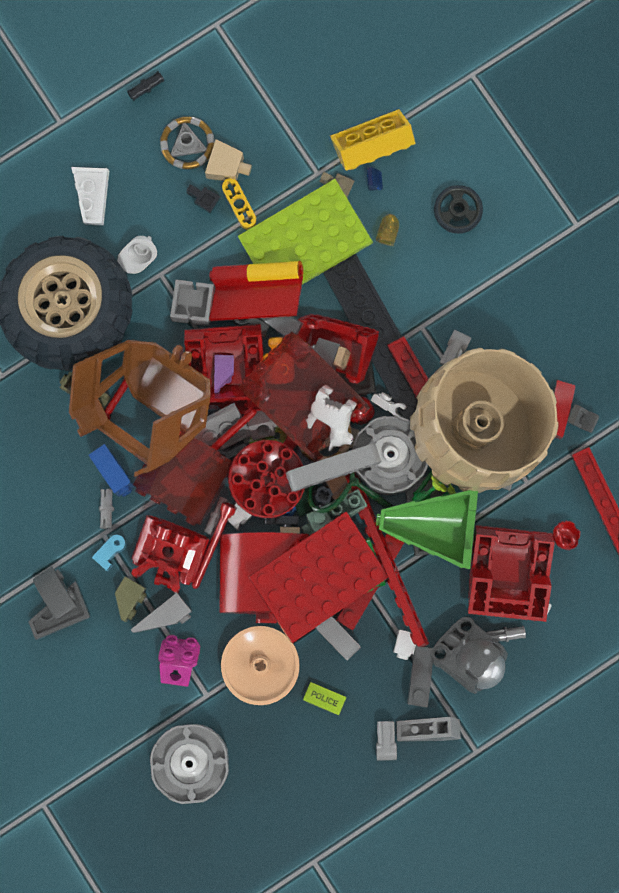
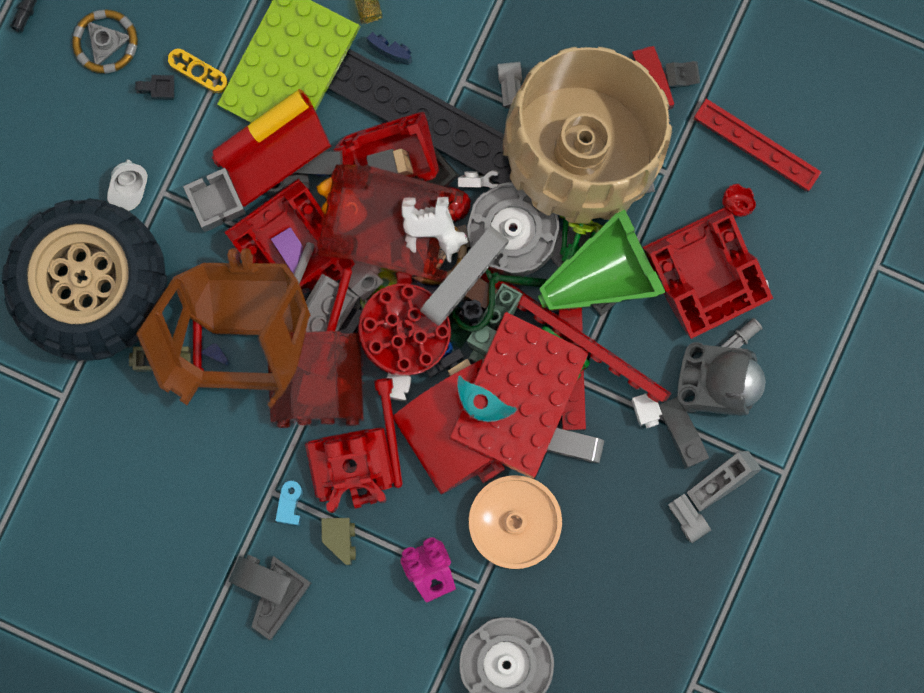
camera: 30 degrees left, 0 degrees up
white wing [71,167,109,225] -> none
blue window [89,444,135,497] -> none
light grey pin [99,489,114,529] -> none
light grey slope [131,593,192,633] -> none
light grey pin [203,497,231,536] -> none
tan torso [205,140,252,181] -> none
lime tile [303,682,346,715] -> none
red tile [387,336,428,400] -> none
none -> clear blue slope [201,343,230,366]
none -> light grey bar [294,242,315,284]
none -> dark blue slope [366,32,412,65]
none -> teal piece [457,375,517,422]

